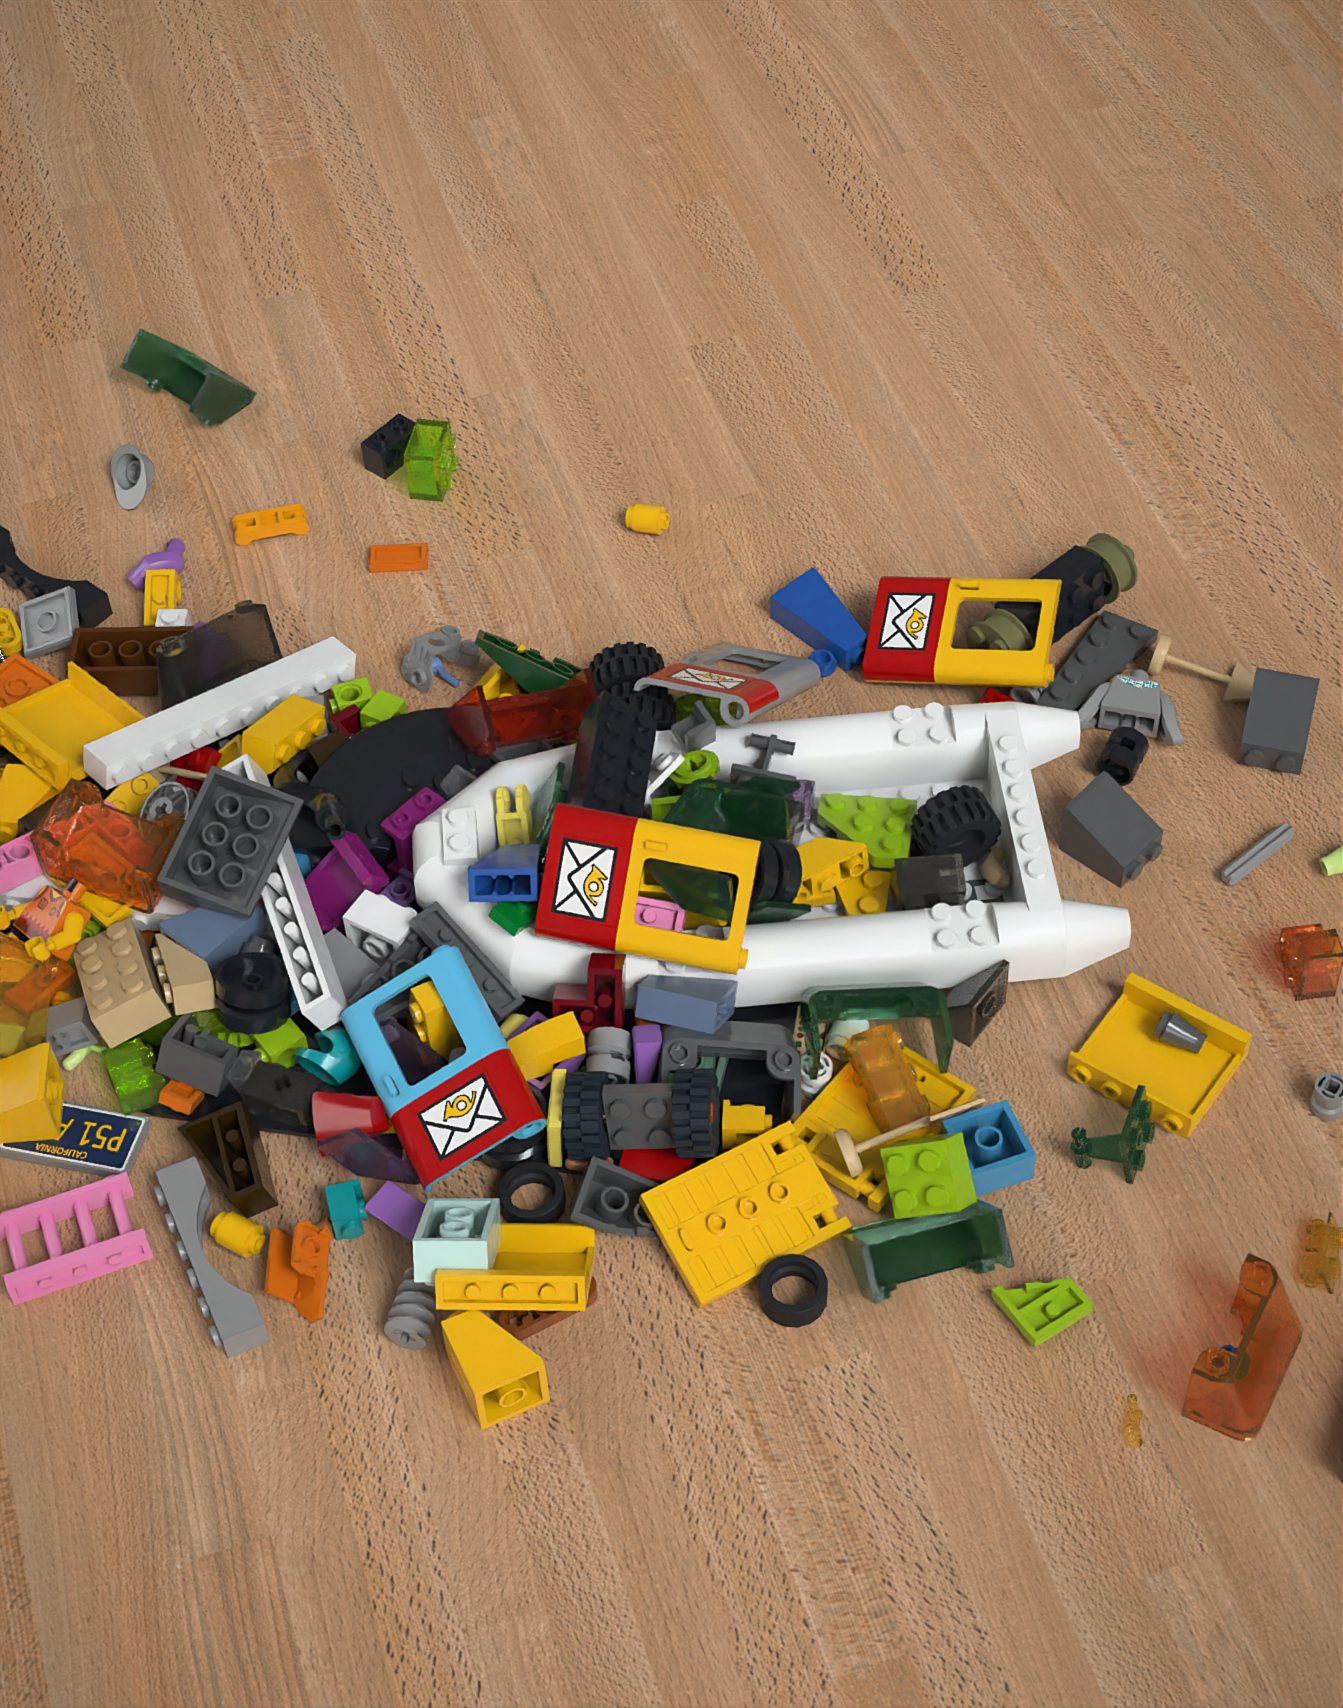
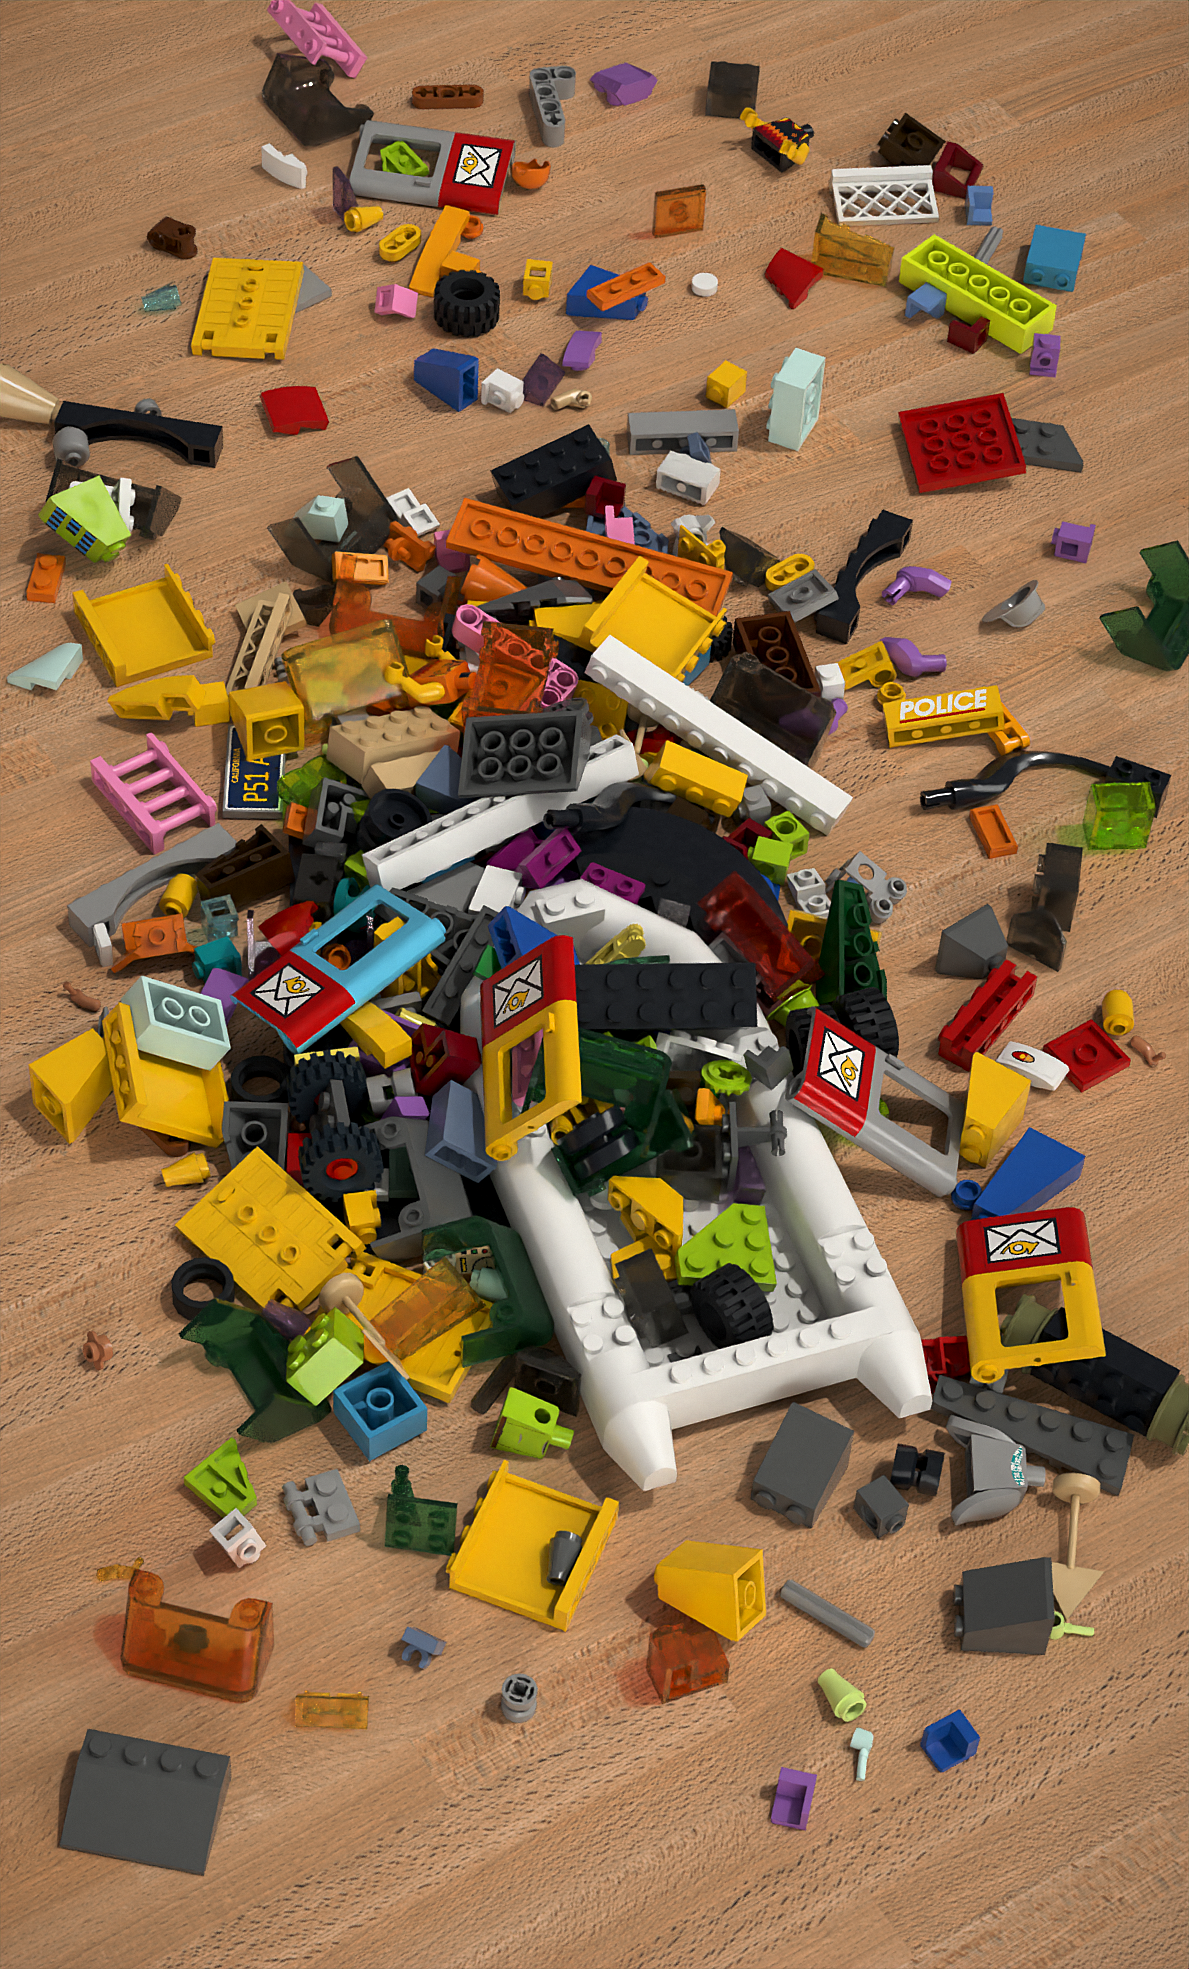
camera: 70 degrees right, 0 degrees up
none -> nougat piece [63,981,101,1011]
none -> nougat plate [83,1330,113,1370]
none -> white tile [92,923,113,967]
none -> yellow cone [161,1152,211,1187]
none -> clear light blue brick [200,894,239,943]
none -> white brick [209,1508,266,1569]
none -> cone [260,1298,312,1341]
none -> light grey plate [282,1469,360,1546]
none -> sand blue tile [401,1626,447,1669]
none -> clear smoke axle [471,1334,536,1414]
none -> lime torso [490,1387,574,1459]
none -> yellow slope [654,1540,766,1641]
none -> white slope [786,868,831,918]
none -> dark grey brick [853,1475,909,1538]
none -> yellow plate [877,682,906,706]
none -> medium lavender arm [882,566,951,605]
none -> yellow brick [883,685,1004,748]
none -> black animal [920,751,1111,810]
none -> dark grey slope [935,904,1008,979]
none -> red brick [938,959,1038,1073]
none -> yellow slope [959,1051,1031,1169]
none -> white slope [996,1041,1069,1091]
none -> clear smoke slope [1006,909,1067,972]
none -> clear smoke brick [1030,842,1083,932]
none -> red tile [1042,1019,1131,1093]
none -> medium lavender brick [1051,521,1096,563]
none -> nougat piece [1130,1035,1166,1065]

